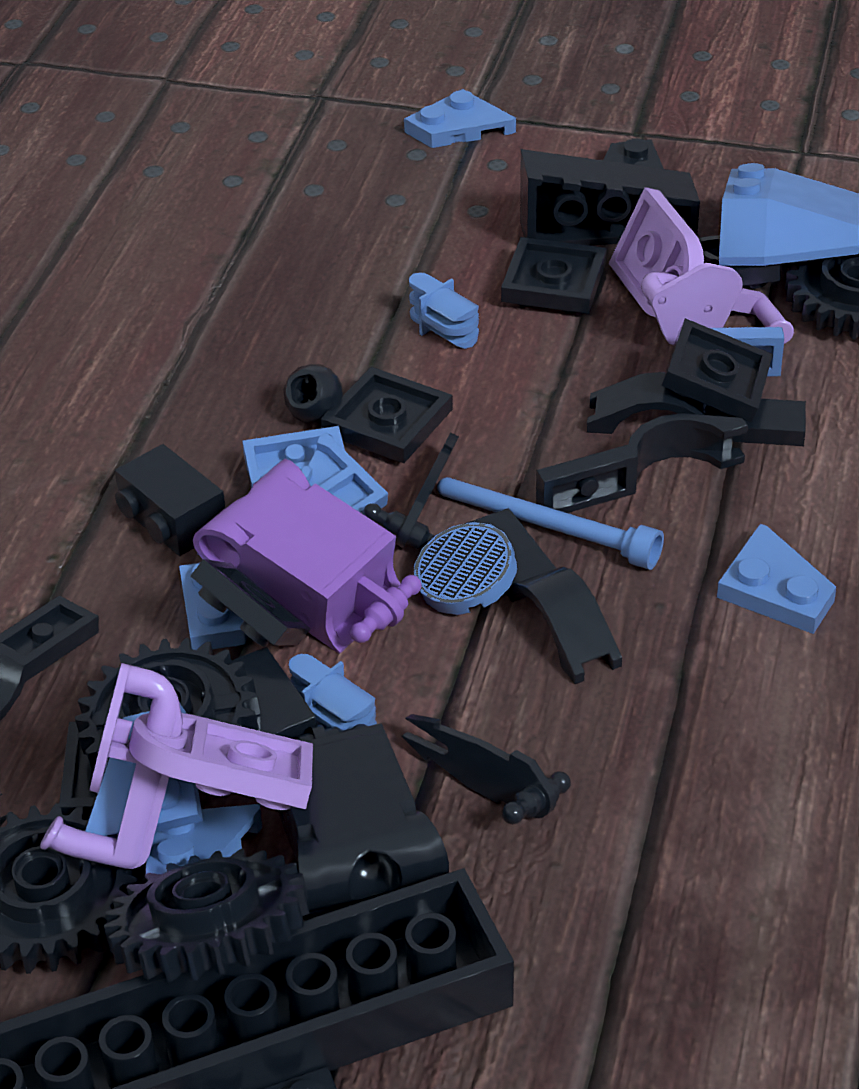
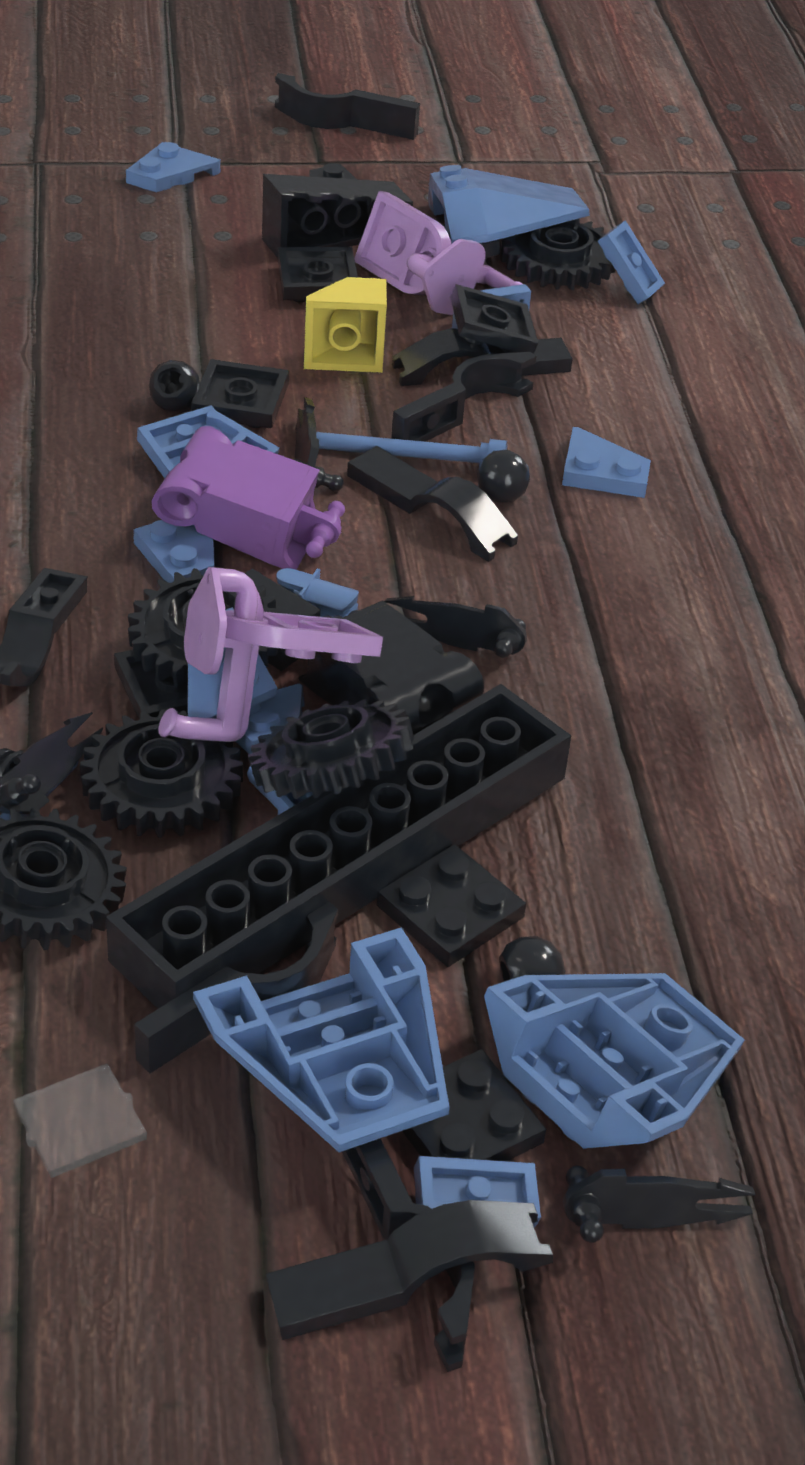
camera: 25 degrees left, 0 degrees up
black brick [115,444,225,556] -> none
black plate [190,559,311,647] -> none
medium blue arm [409,273,479,349] -> none
tile [414,522,517,615] -> none
none -> black piece [275,73,420,140]
none -> light yellow slope [304,277,387,373]
none -> black piece [477,449,530,503]

